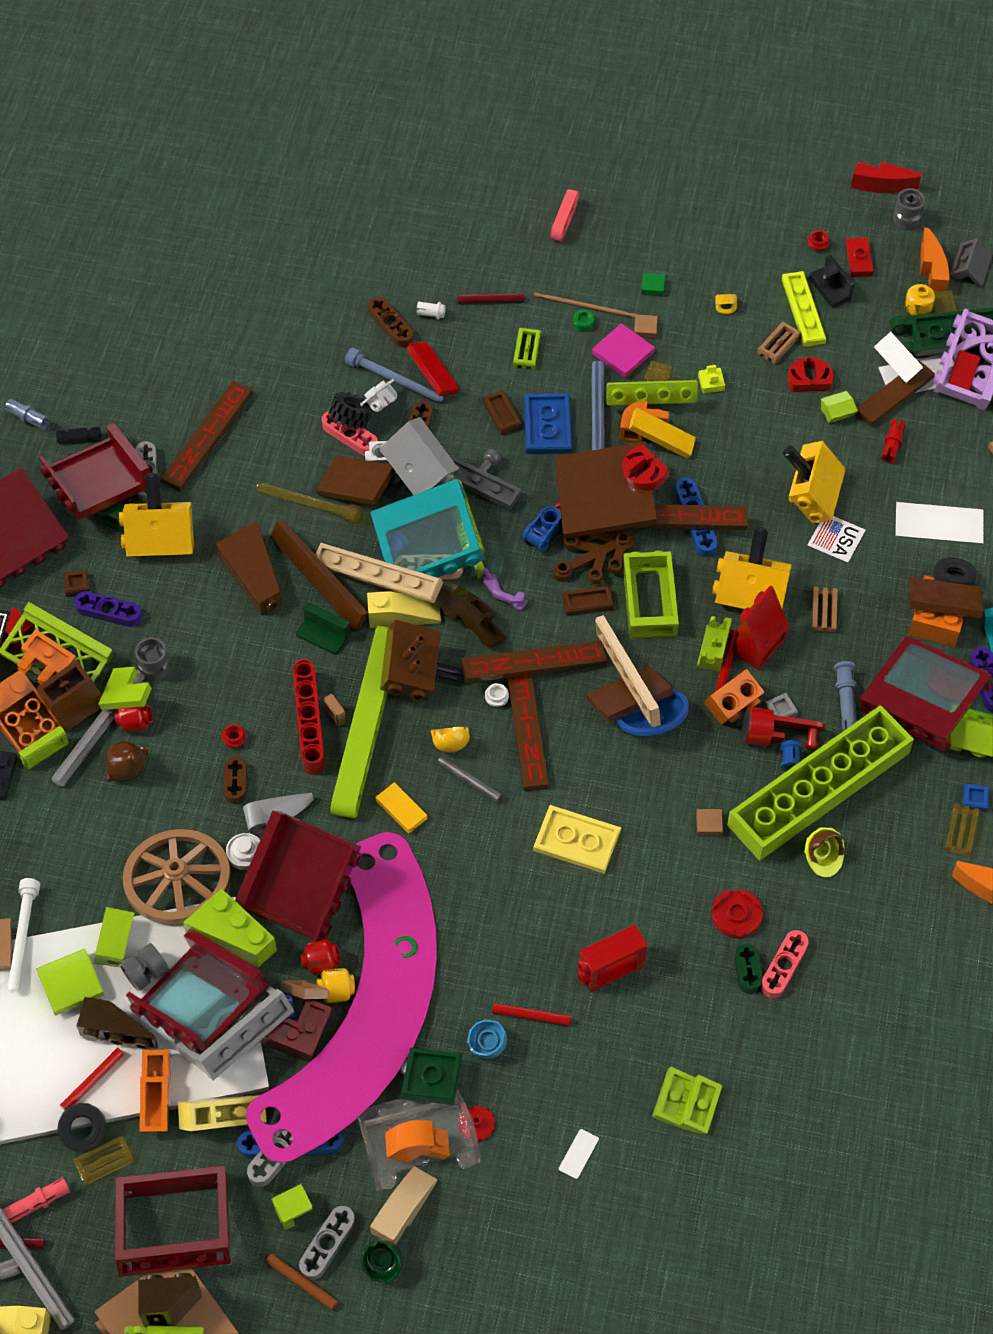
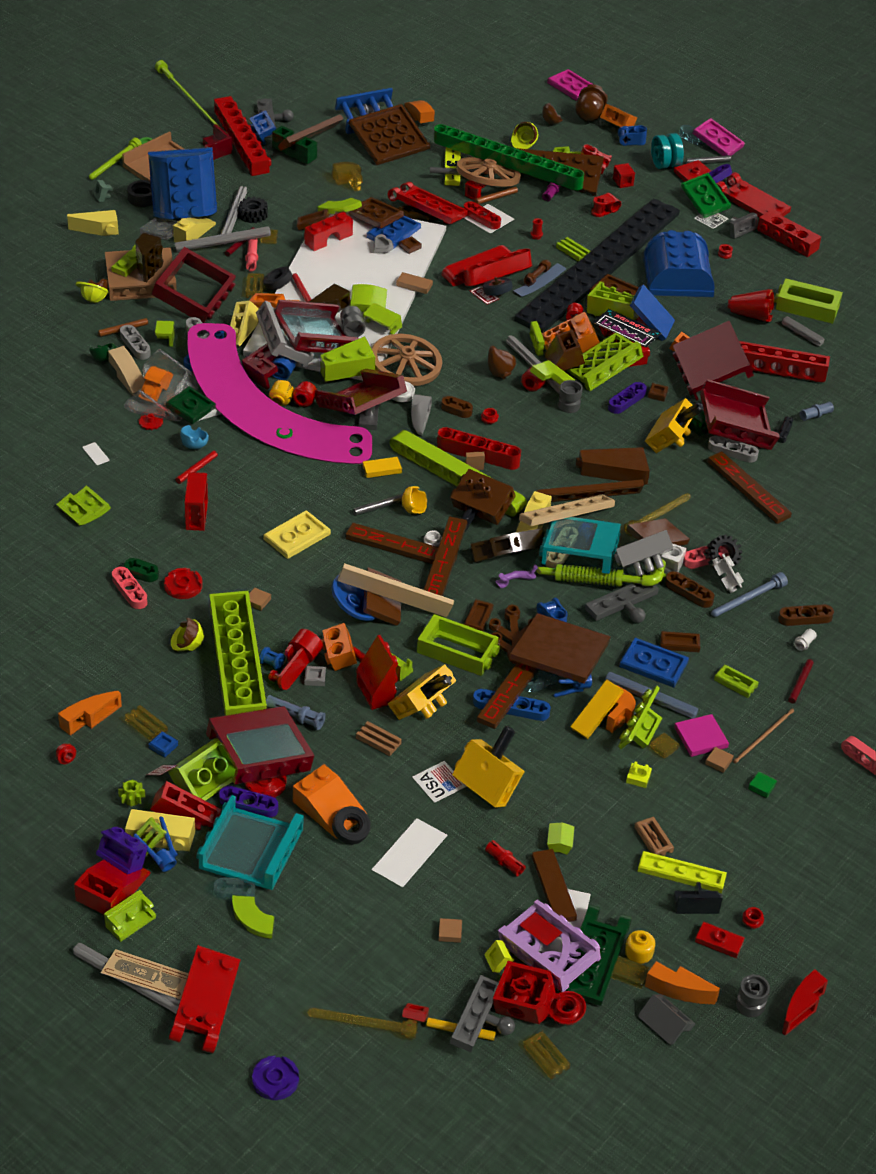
camera: 115 degrees right, 15 degrees down
white piece [8,878,40,993] -> none
orange plate [17,629,76,685] -> none
medium nougat tile [280,980,328,999] -> none
dark green panel [295,602,351,655] -> none
red tile [407,342,459,396] -> none
green tile [572,310,595,332] -> none
red piece [622,445,669,490] -> none
yellow tile [715,294,737,315] -> none
red piece [787,357,833,392] -> none
white sticker [874,332,923,383] -> none
reddish brown tile [908,577,983,618] -> none

